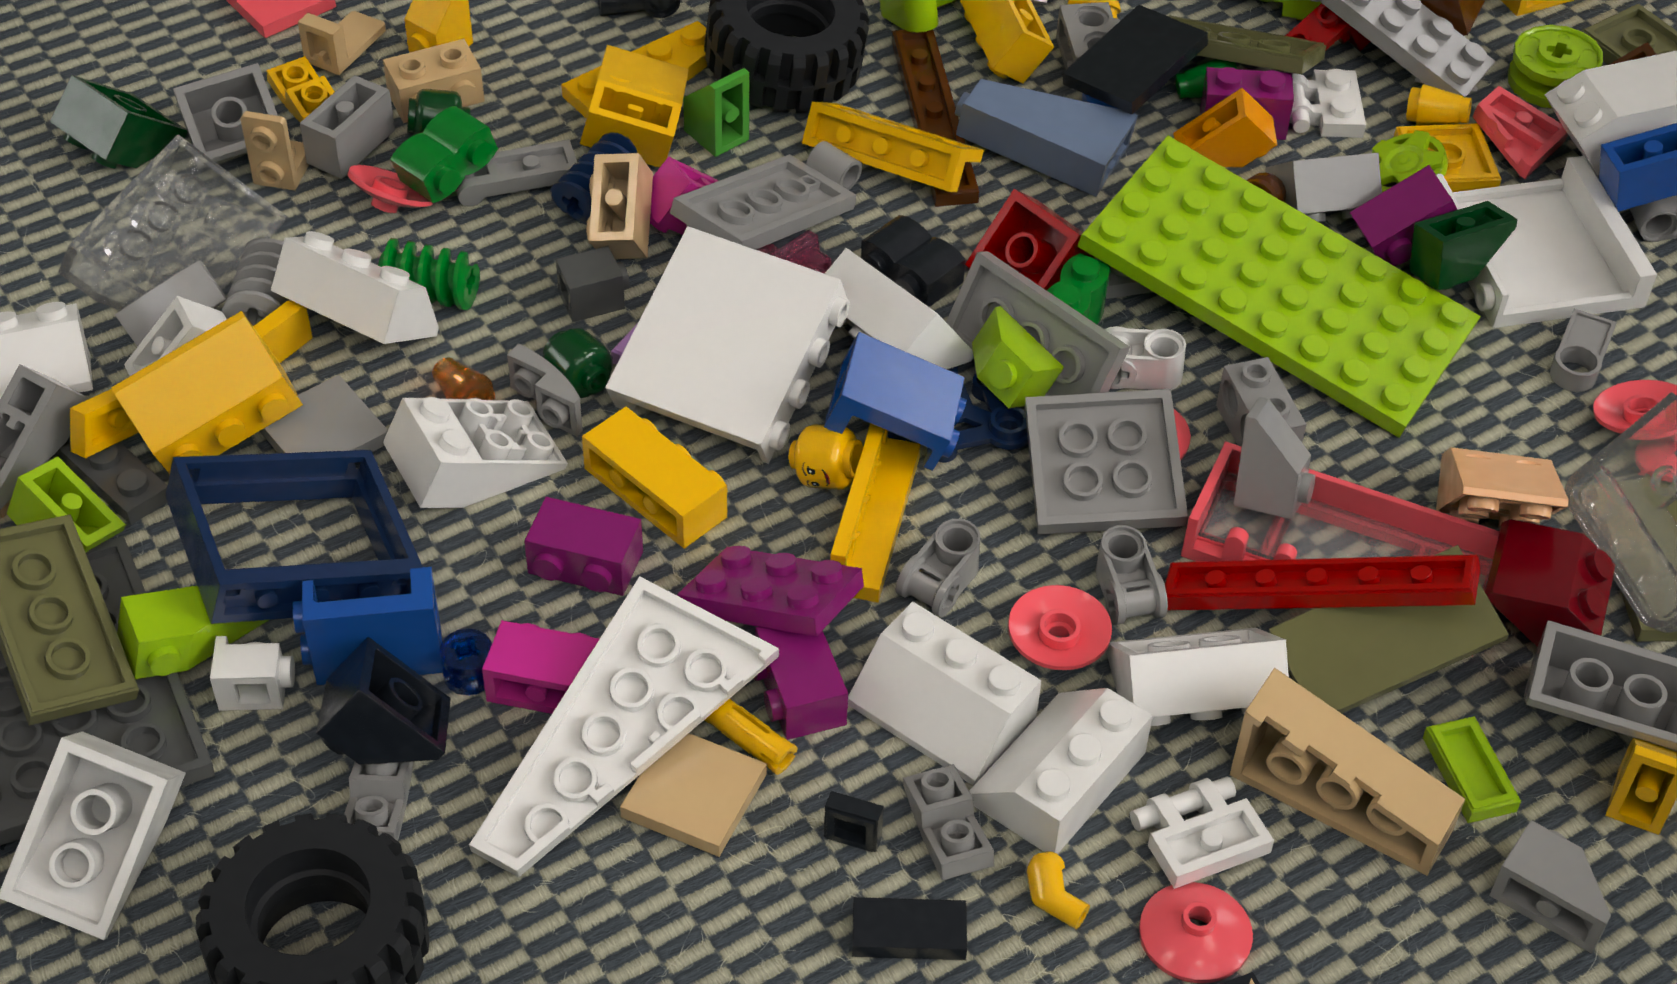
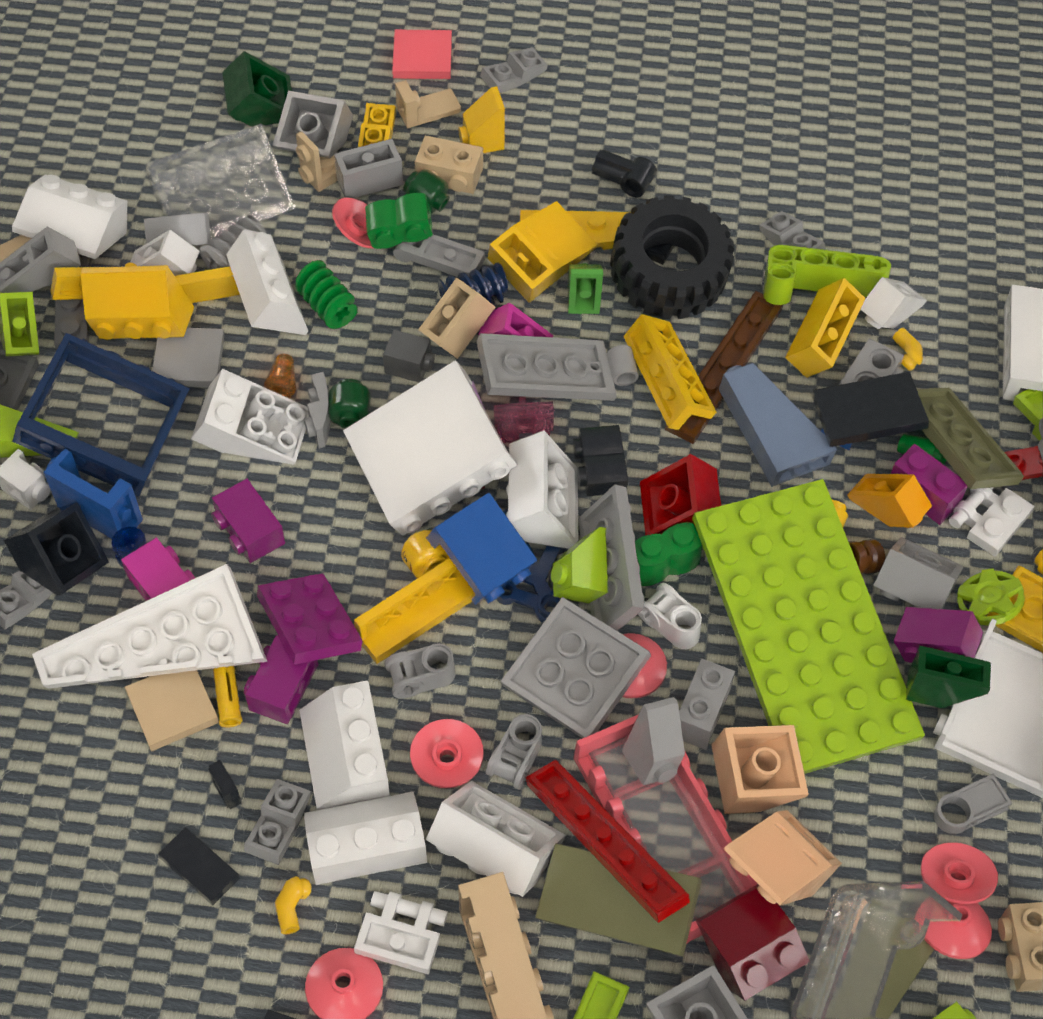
camera: 40 degrees right, 10 degrees up
yellow brick [582,406,728,549] -> none
none -> light nougat slope [711,725,809,814]

